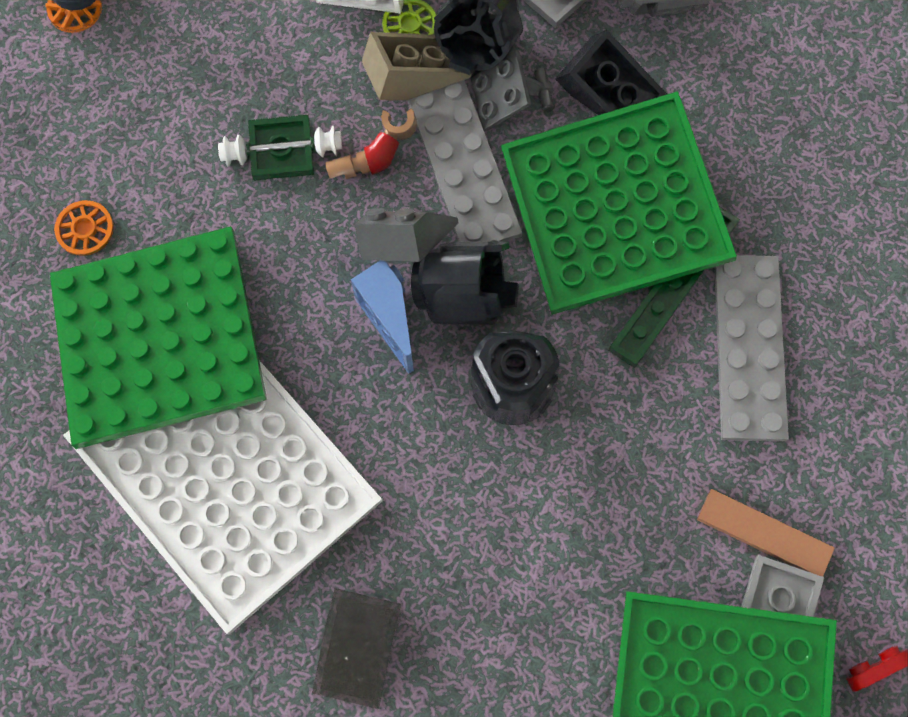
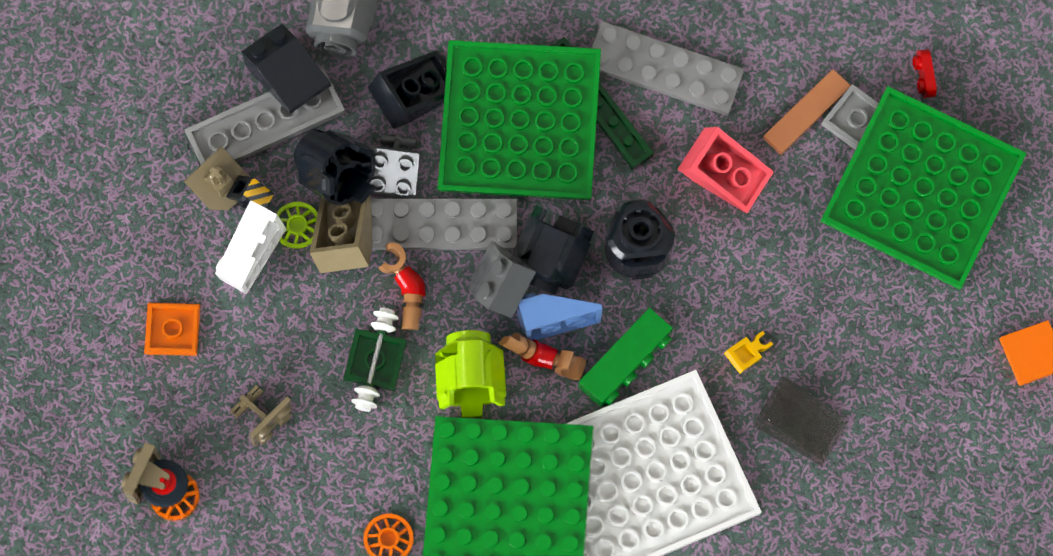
camera: 75 degrees left, 0 degrees up
none -> dark tan plate [230,385,292,446]
none -> lime piece [435,330,506,418]
none -> medium nougat piece [498,333,586,381]
none -> green brick [578,308,673,408]
none -> coral slope [678,127,774,213]
none -> yellow plate [724,331,773,374]

